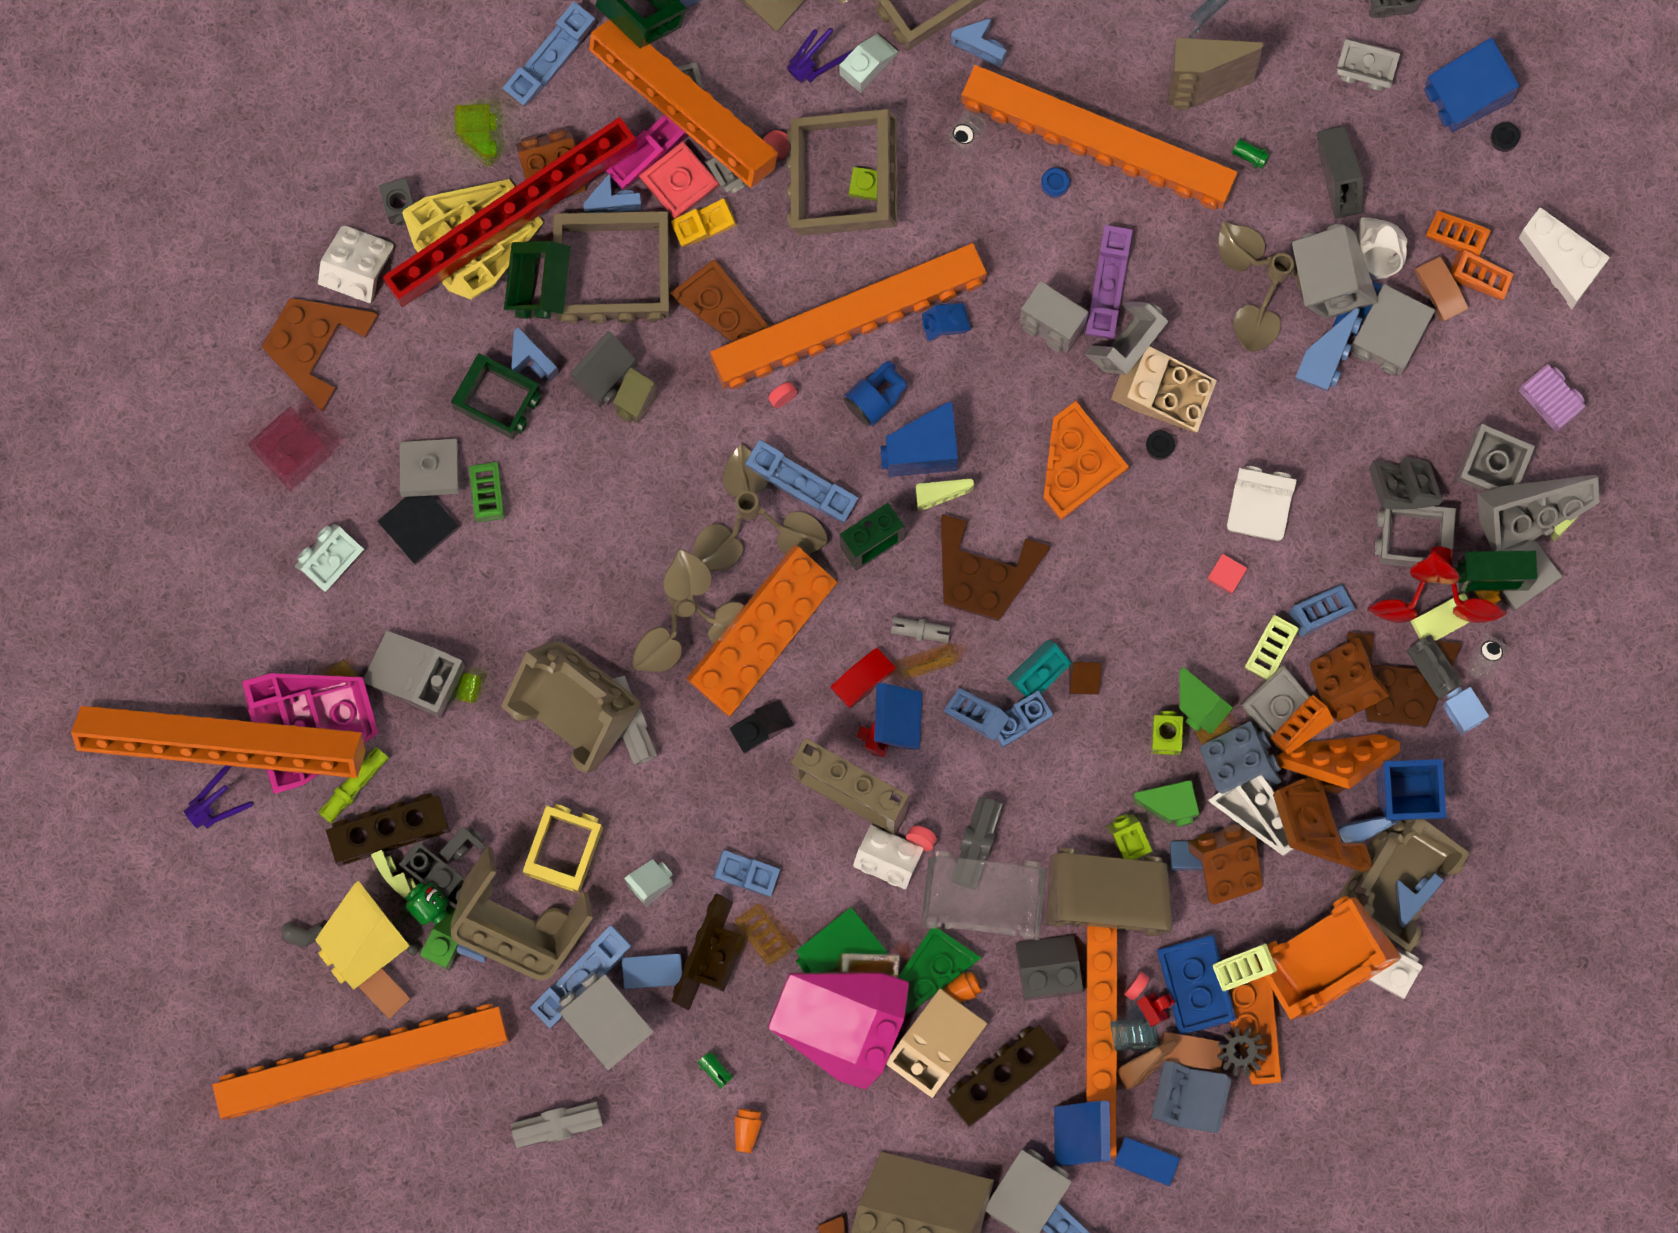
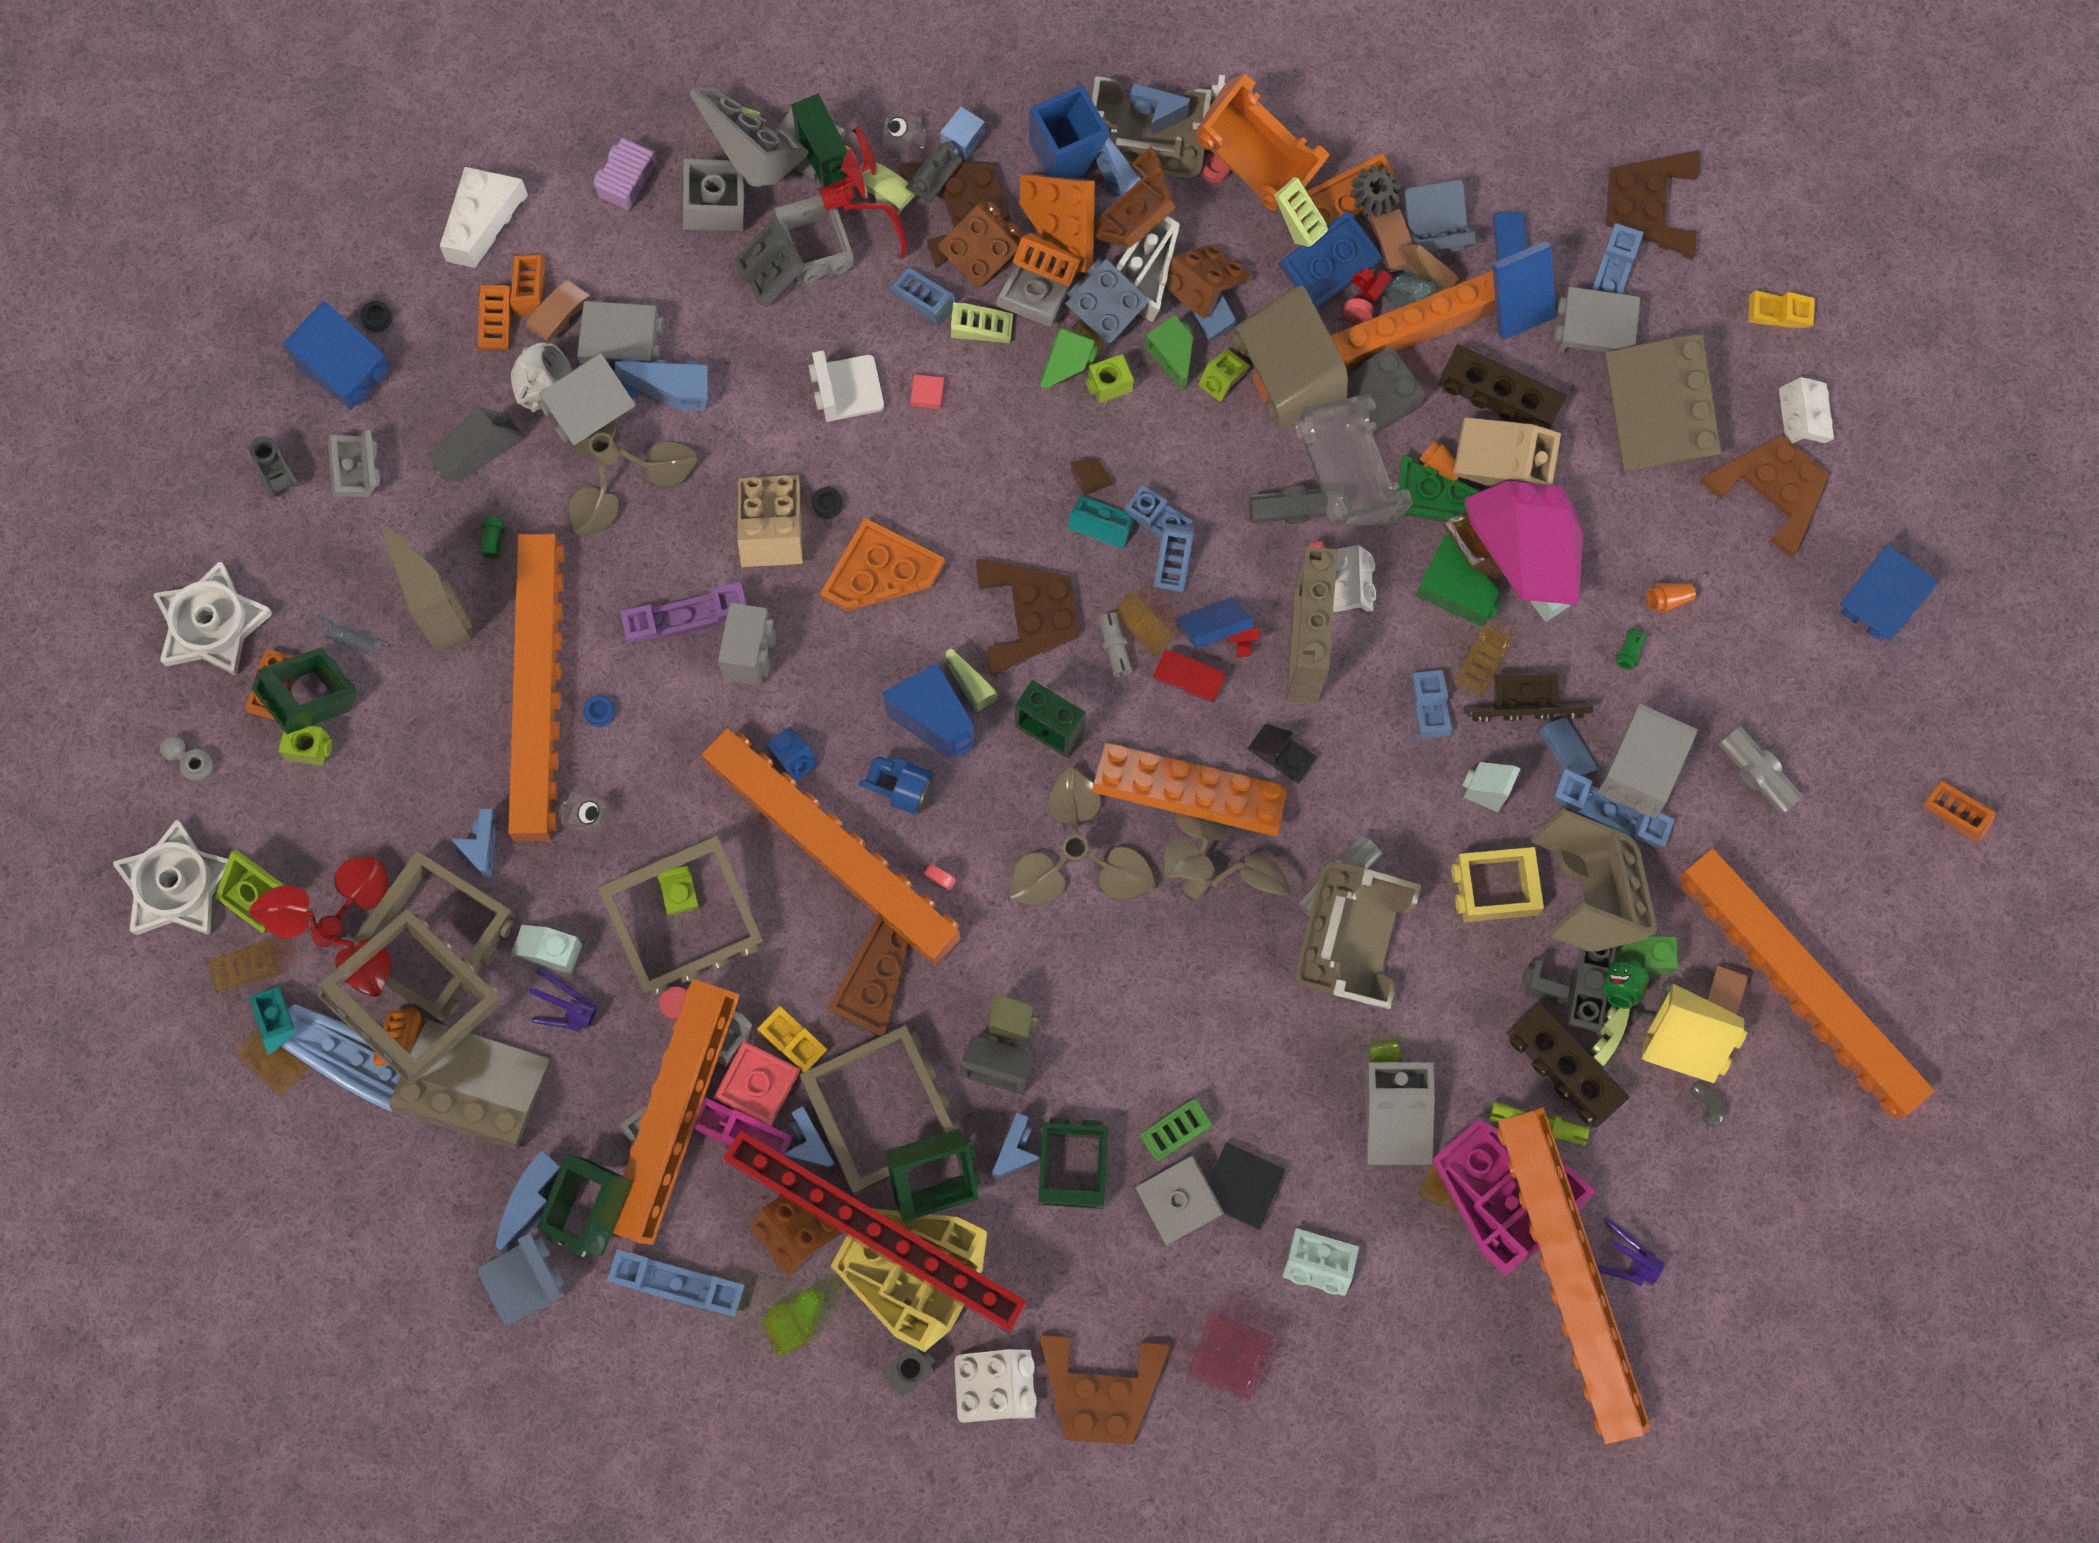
camera: 120 degrees left, 5 degrees down
medium blue slope [744,439,858,523] -> none
light grey panel [1085,301,1168,375] -> none

